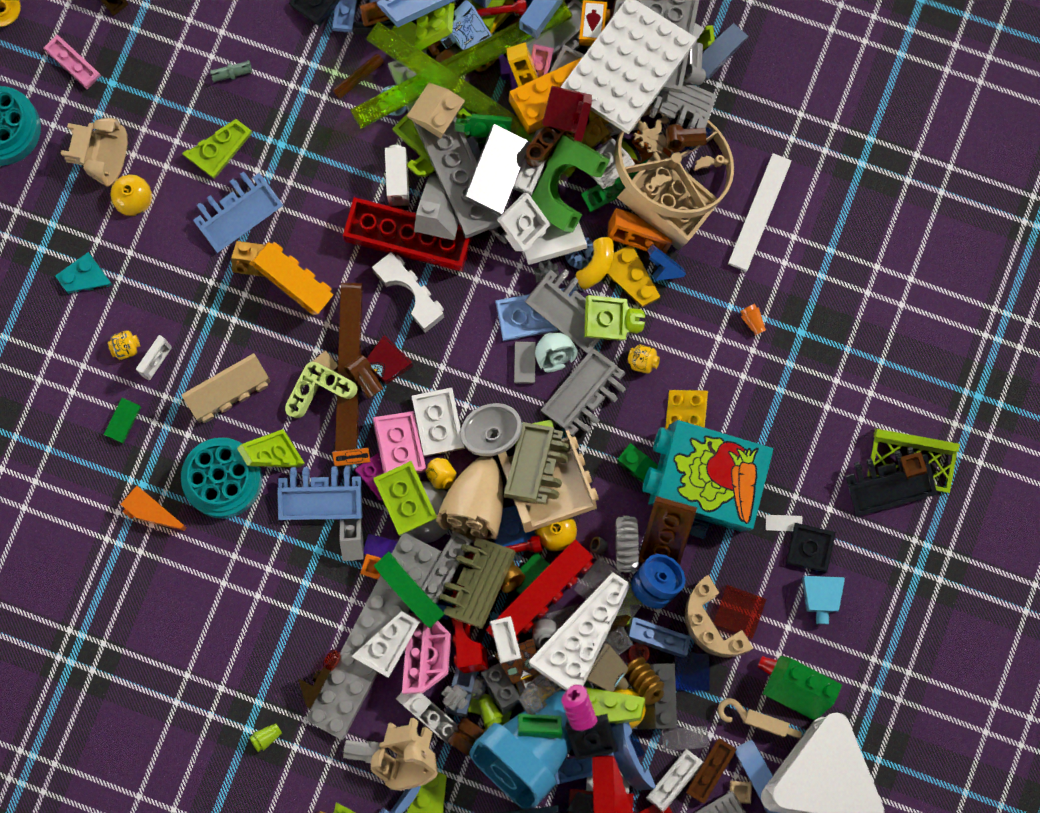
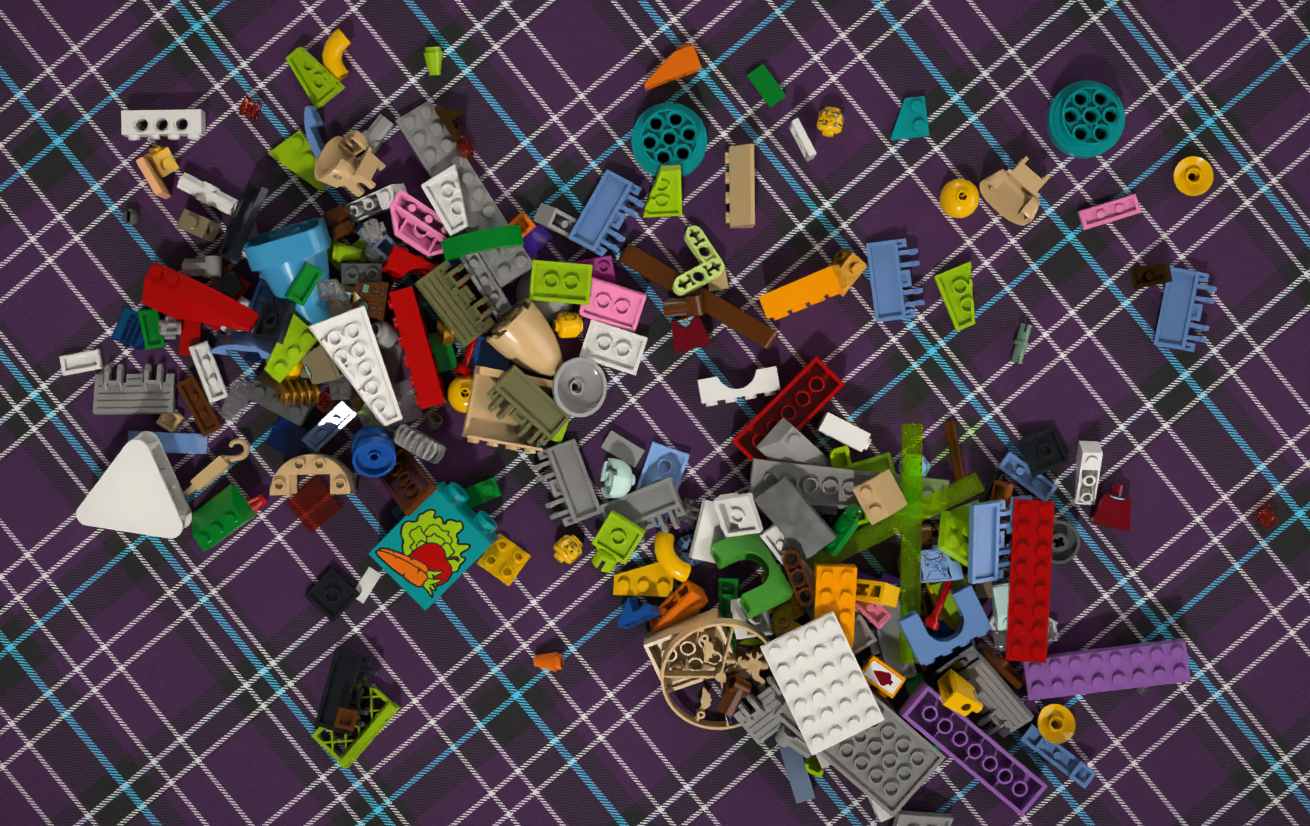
camera: 115 degrees right, 10 degrees up
orange sticker [332,448,371,466] -> none
white tile [490,616,521,663] -> none
dark red bracket [542,86,592,142] -> none
dark pink piece [561,684,597,731] -> none
white tile [728,153,791,272] -> none
medium azure torso [802,576,845,625] -> none

